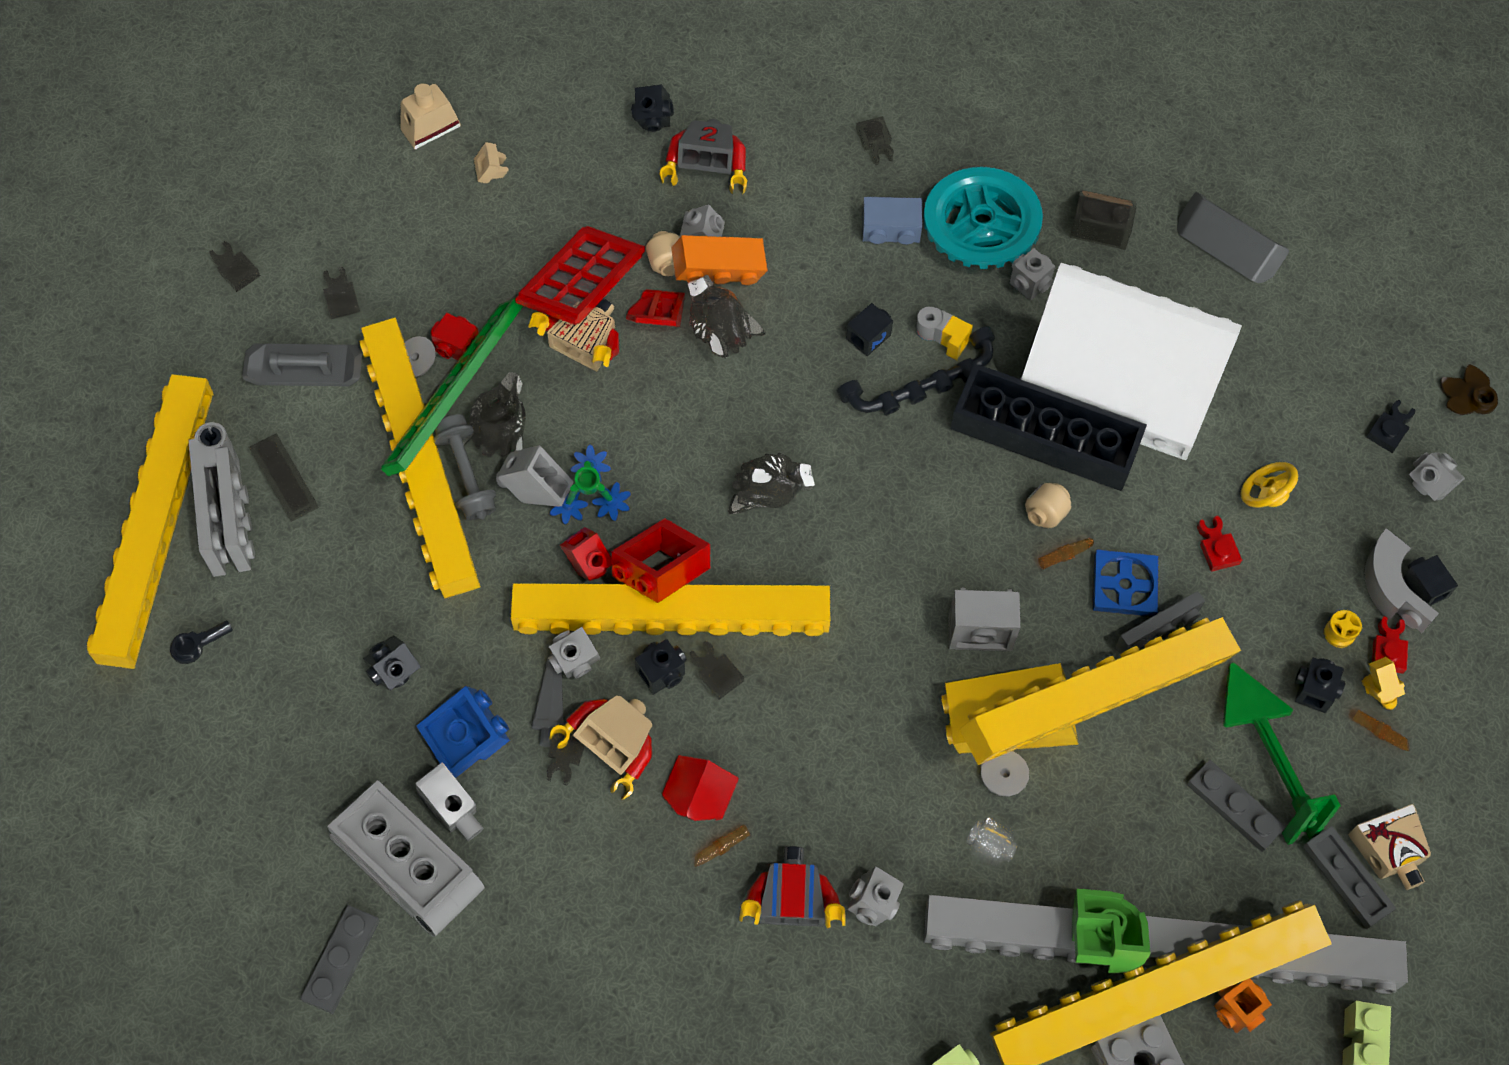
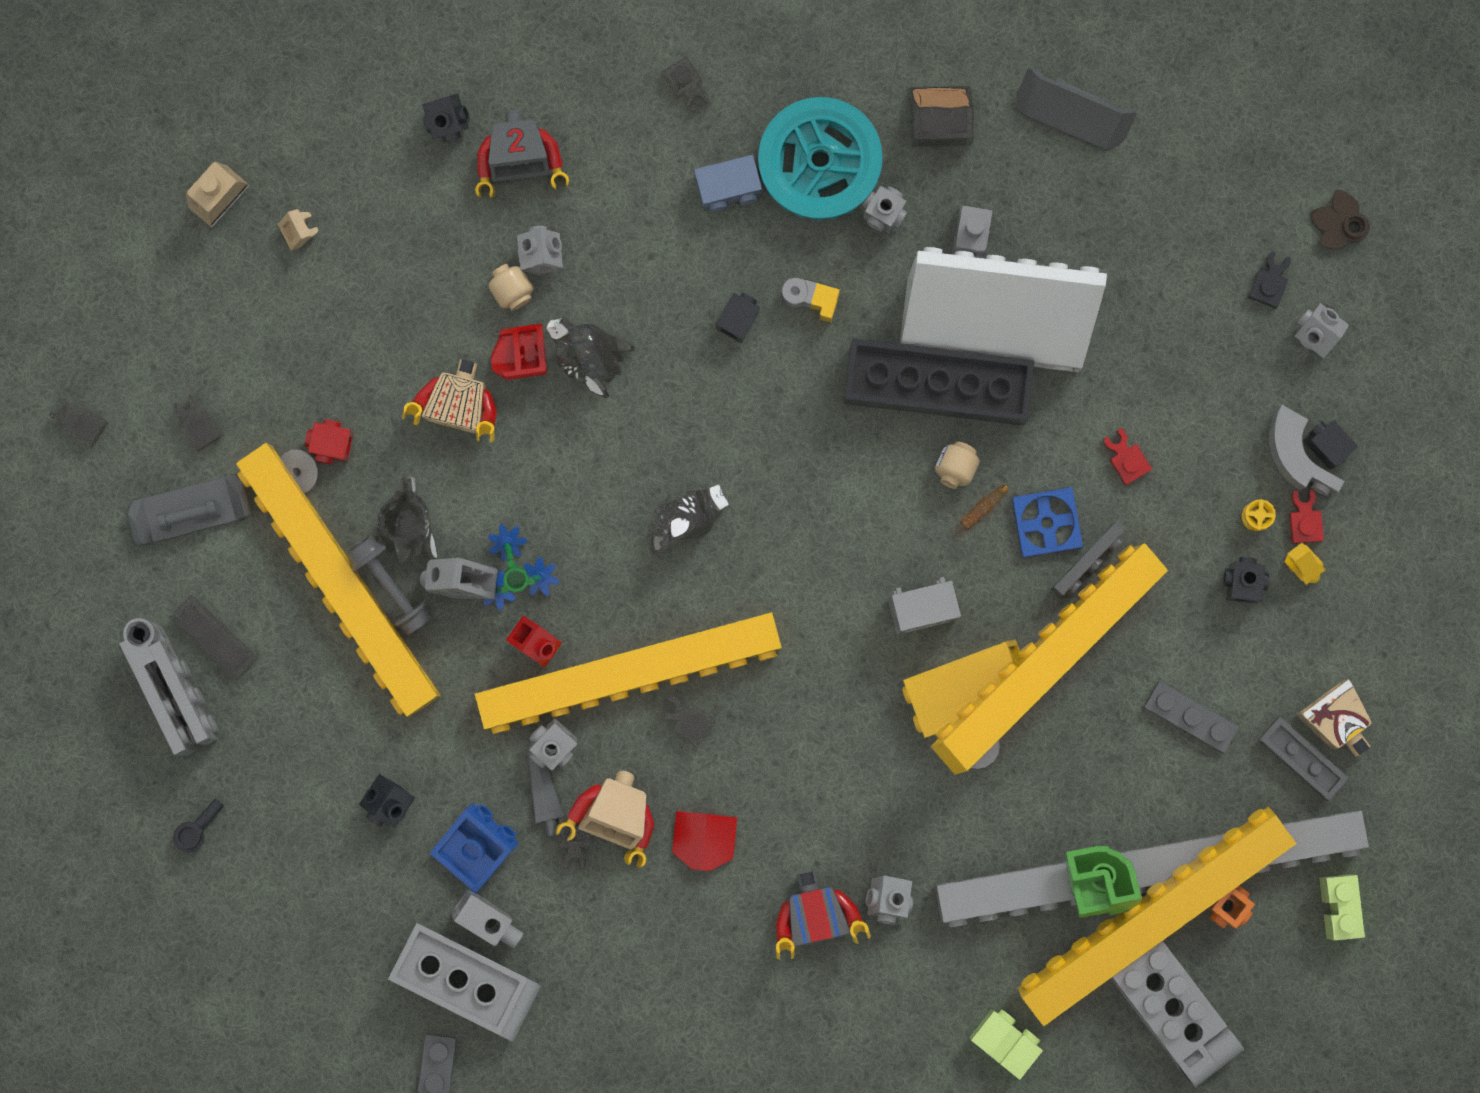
camera: 20 degrees left, 20 degrees up
yellow brick [87,374,213,669] -> none
green tile [381,298,523,476] -> none
red piece [515,226,645,325] -> none
red window [612,518,710,603] -> none
black brick [634,639,687,695] -> none
orange brick [671,235,768,285] -> none
clear orange piece [695,824,751,867] -> none
black bar [837,326,995,416] -> none
clear head [966,817,1018,867] -> none
green piece [1223,663,1341,845] -> none
yellow piece [1240,462,1298,508] -> none
clear orange piece [1352,709,1409,752] -> none

